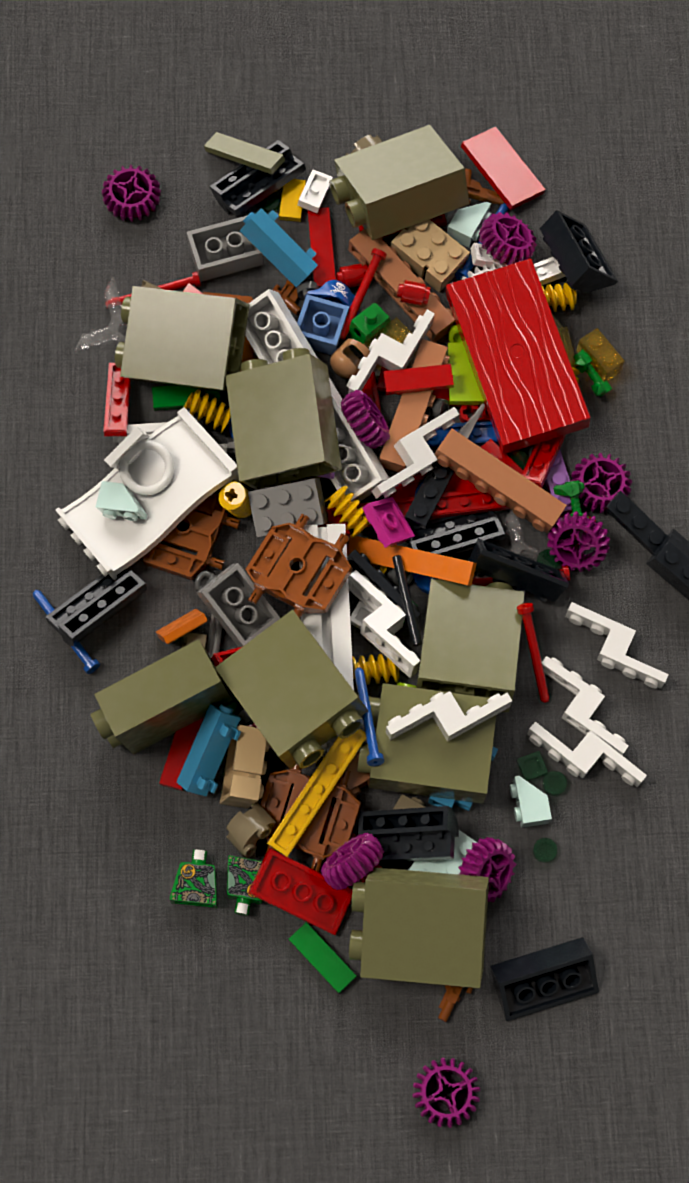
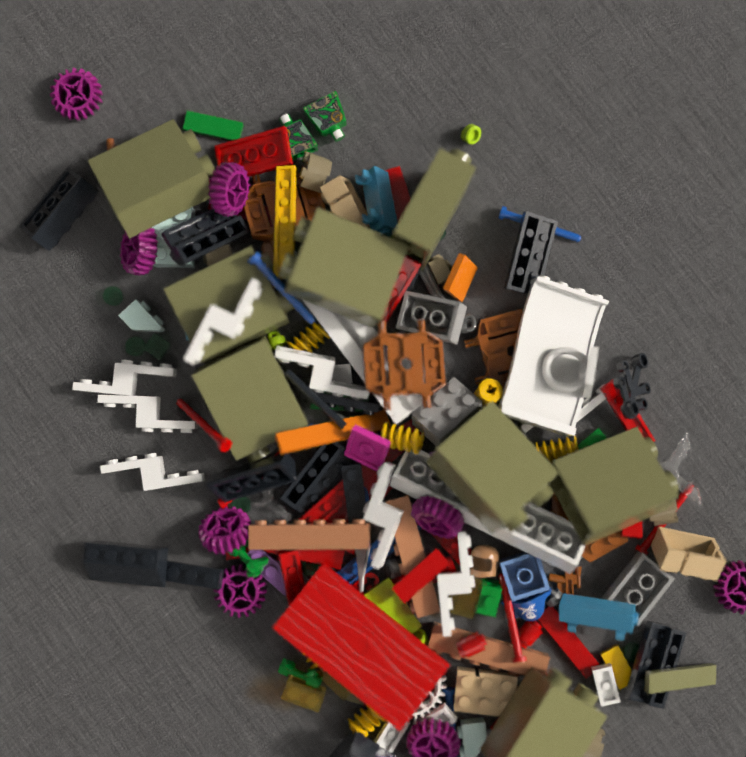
camera: 150 degrees right, 15 degrees up
light aqua slope [96,481,147,521] -> none
none -> lime tile [461,124,481,145]
none -> black plant [613,353,651,419]
none -> tan piece [651,527,726,581]

